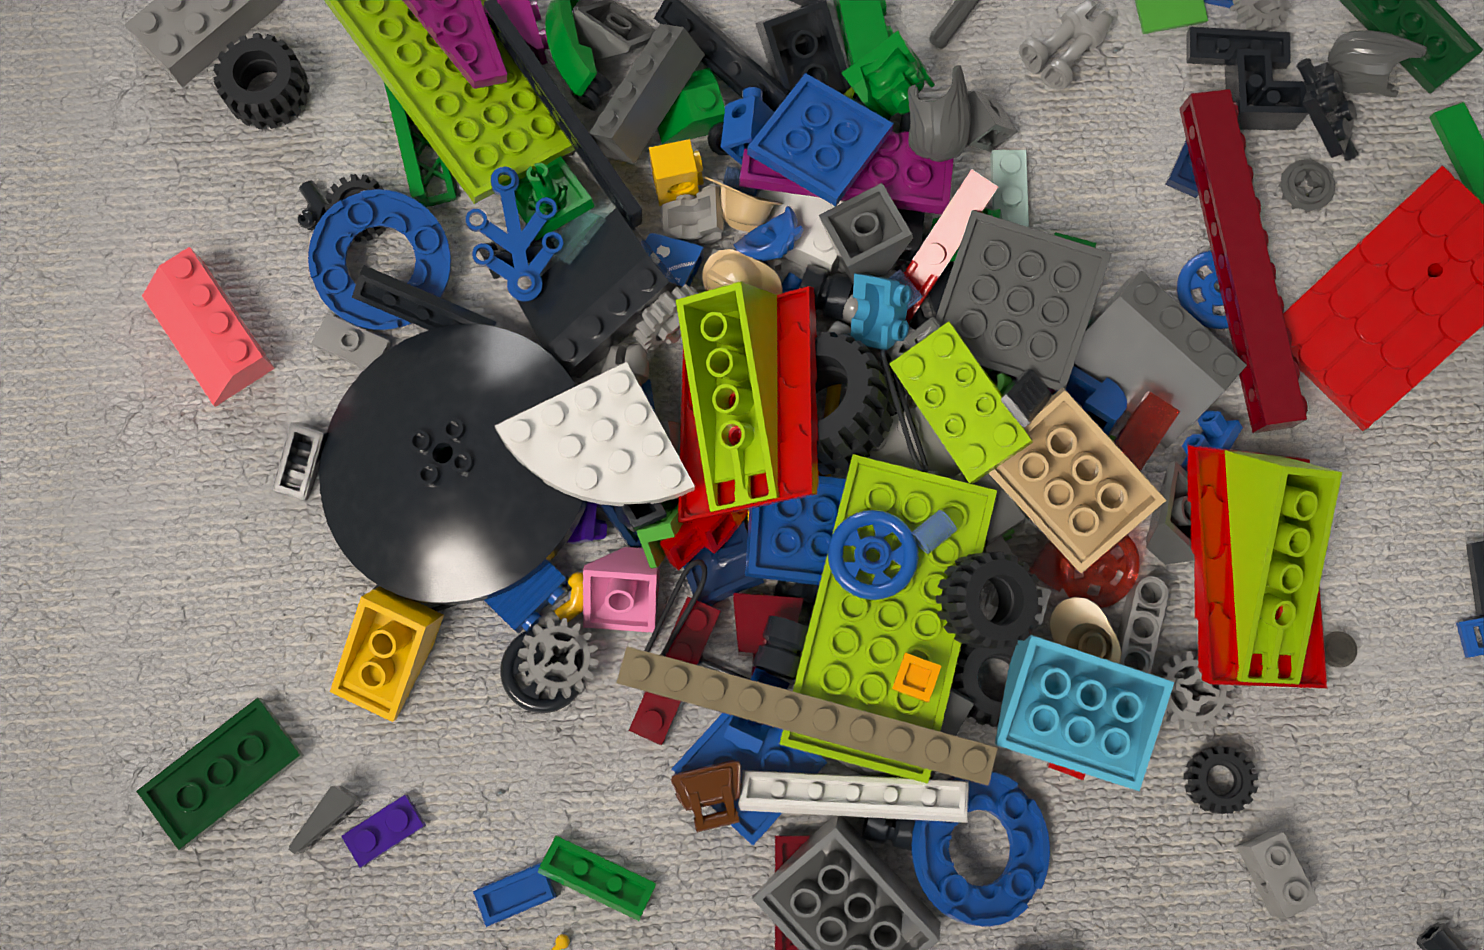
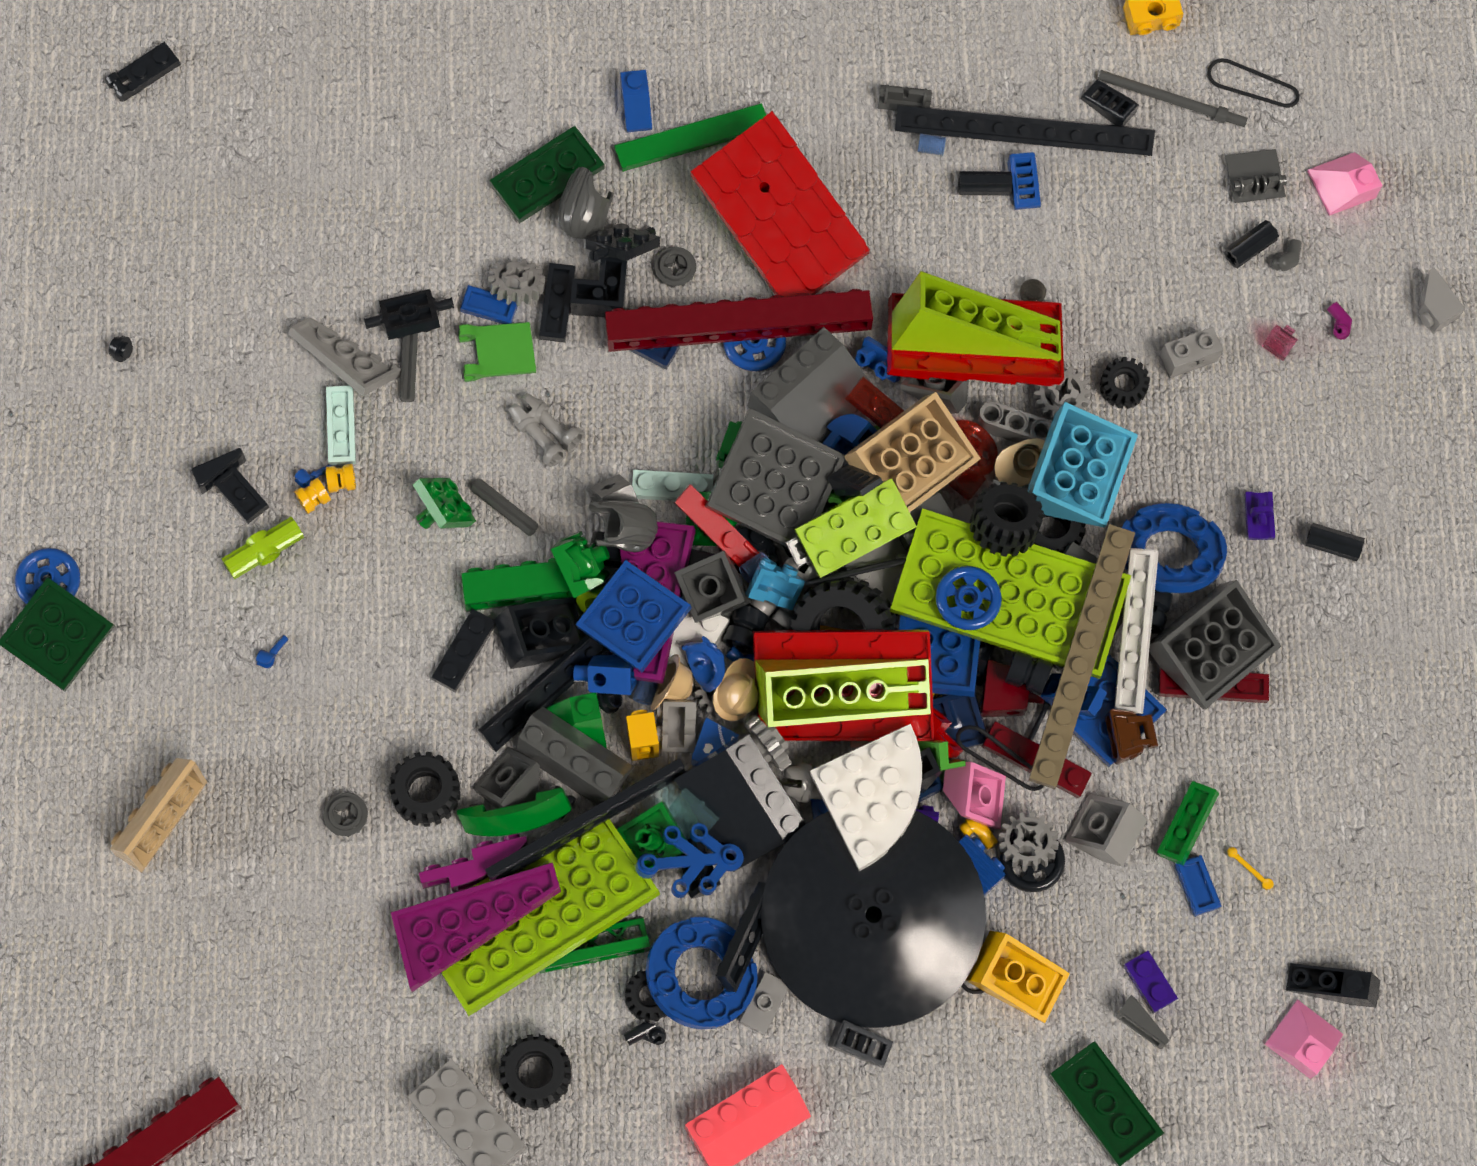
camera: 90 degrees left, 5 degrees down
light orange plate [892,652,941,703] -> none
medium blue piece [912,510,957,554] -> none
none -> light grey slope [1065,793,1147,867]

